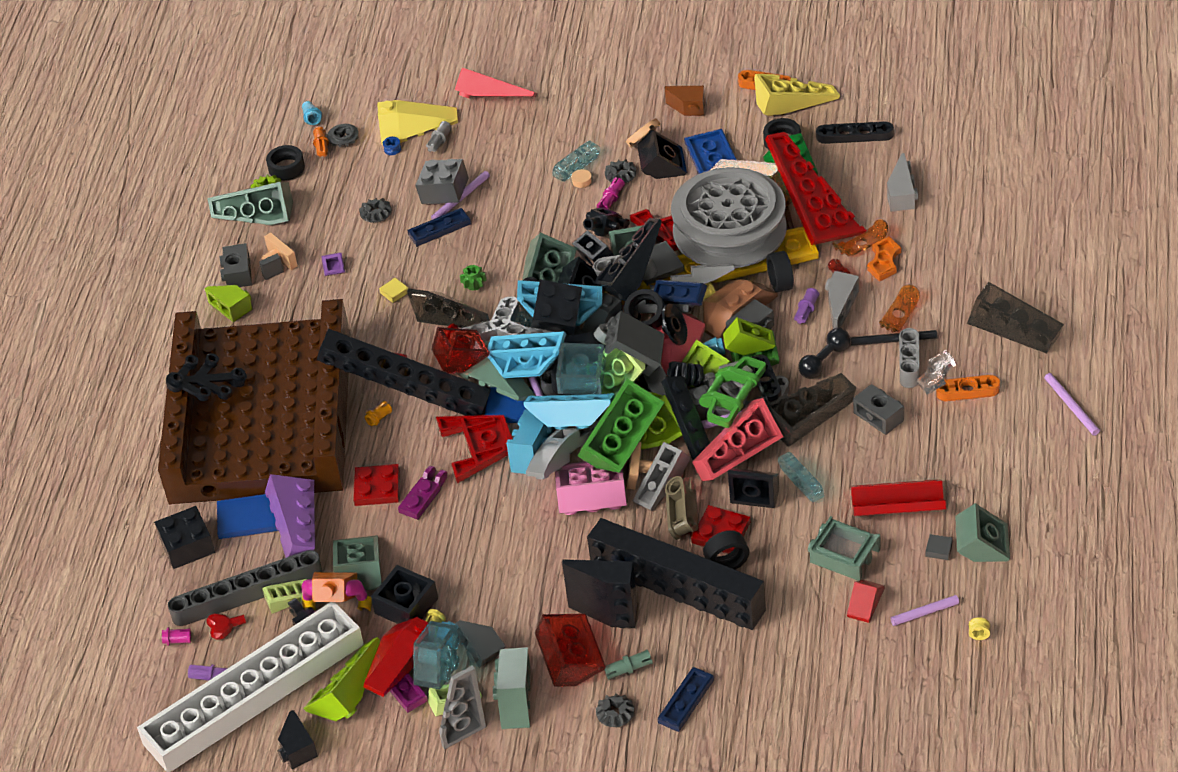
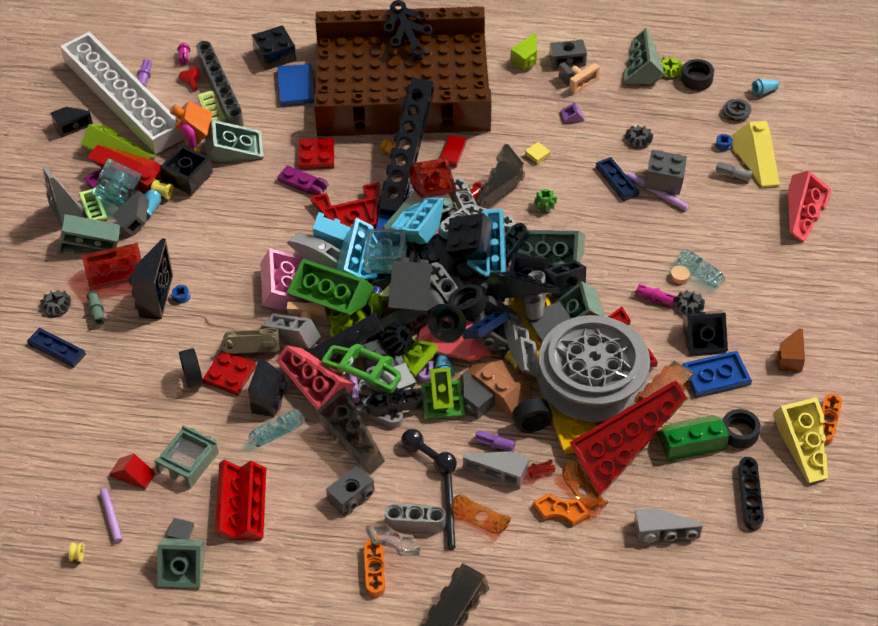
camera: 85 degrees right, 5 degrees up
medium lavender wedge [265,474,315,557] -> none
orange axle [313,127,329,157] -> none
black piece [583,207,630,237] -> none
black brick [587,518,766,630] -> none
light nougat tile [626,118,661,148] -> none

